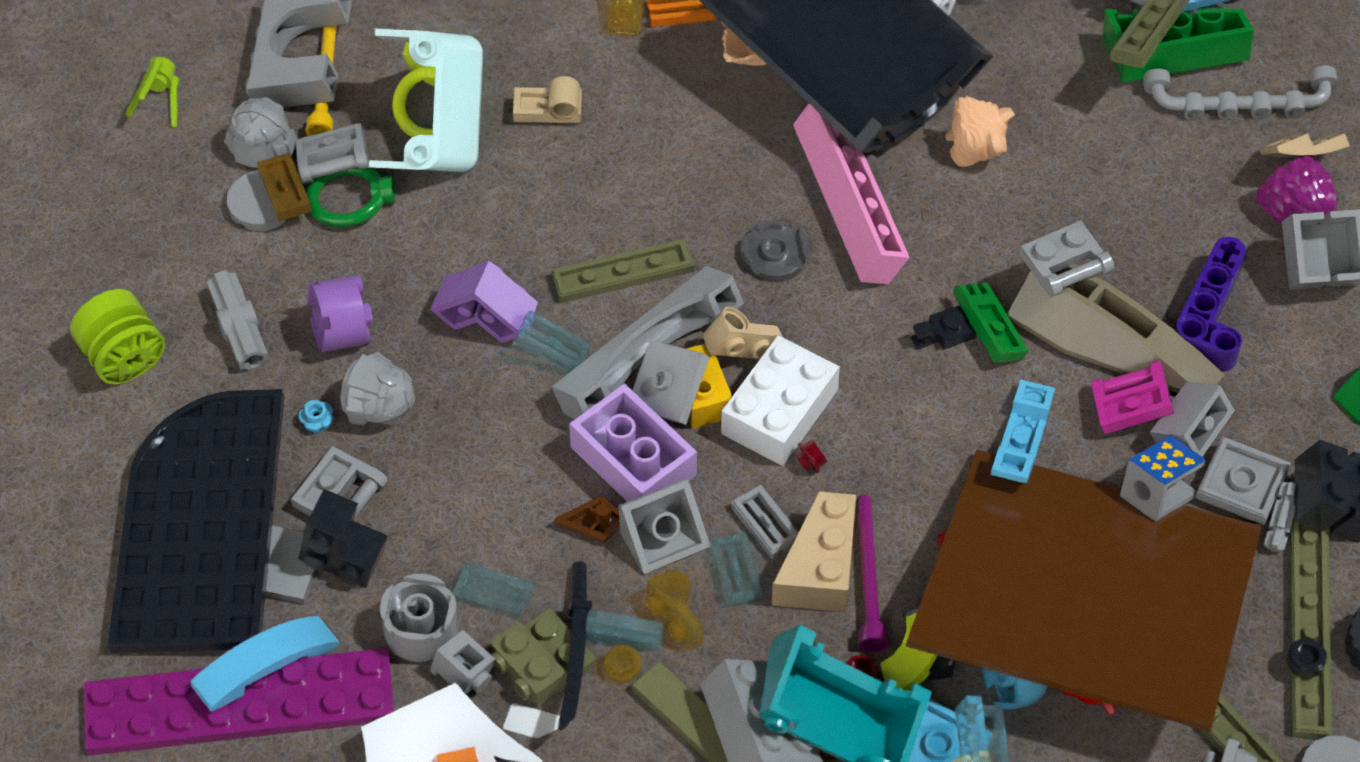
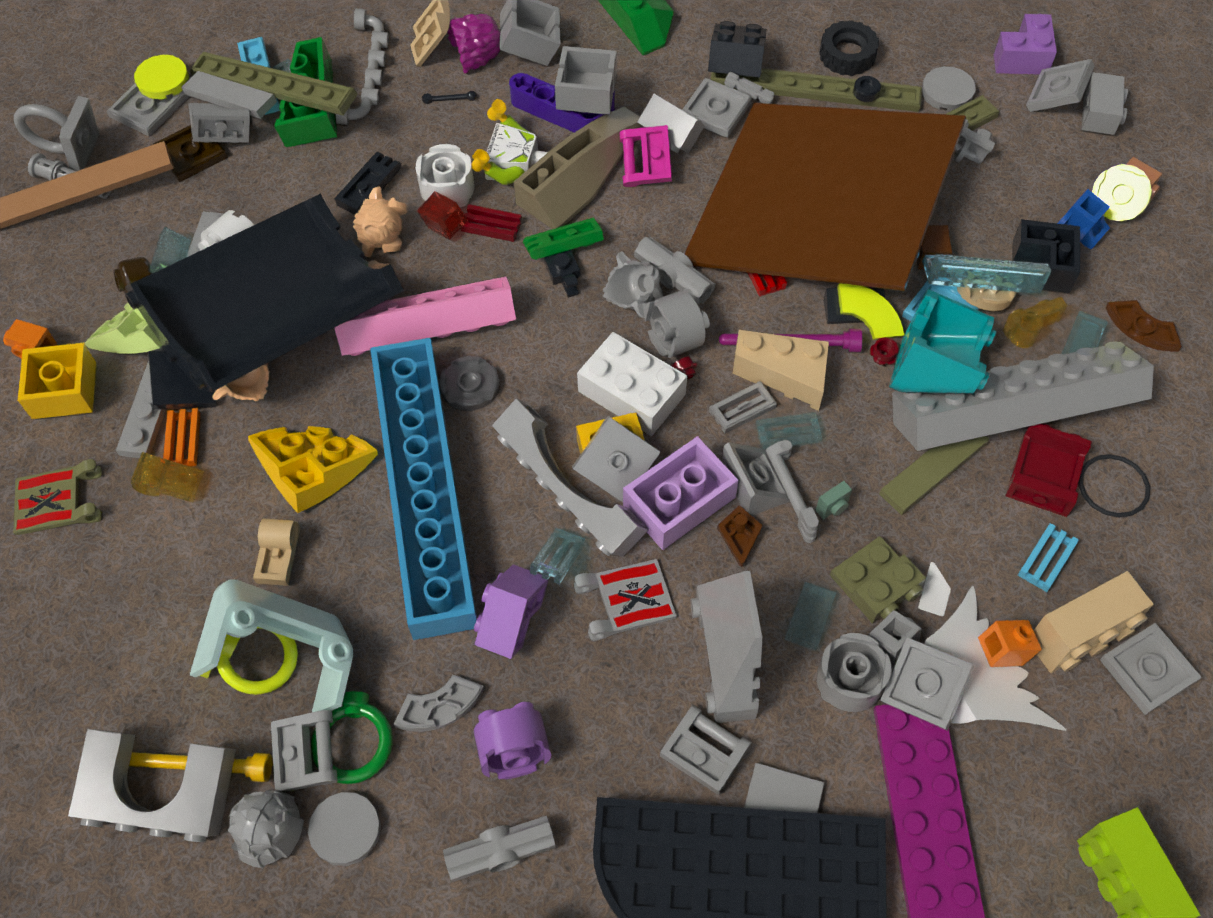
camera: 85 degrees left, 5 degrees up
medium azure slope [190,616,340,712] -> none
pearl gold plate [257,153,312,222] -> none
medium azure plate [298,400,334,433] -> none
black brick [298,489,388,588] -> none
light grey helmet [340,352,415,427] -> none
olive tile [551,239,694,303] -> none
black sword [557,561,592,731] -> none
clear light blue tile [586,610,663,653] -> none
clear yellow plate [604,645,642,682] -> none
clear yellow plate [645,570,704,652] -> none
tan plate [703,307,783,359] -> none
medium azure slope [991,380,1055,484] -> none
light grey plate [1019,221,1114,297] -> none
piece [1120,436,1205,522] -> none
none -> yellow brick [248,426,378,513]
none -> black hinge [334,152,401,215]
none -> dark azure brick [370,338,477,640]
none -> light grey tile [394,675,484,732]
none -> white brick [416,144,475,209]
none -> clear red brick [417,191,468,240]
none -> black hinge [422,91,477,104]
none -> dark red tile [460,204,522,242]
none -> torso [471,99,548,185]
none -> light grey piece [555,46,617,114]
none -> light grey flag [574,559,677,641]
none -> light grey hair [603,251,663,318]
none -> light grey piece [634,237,715,304]
none -> light grey brick [644,289,710,358]
none -> light grey wedge [690,571,762,723]
none -> light grey hinge [766,440,819,543]
none -> sand green plate [815,481,852,520]
none -> light grey plate [880,637,974,731]
none -> reddish brown brick [916,225,952,271]

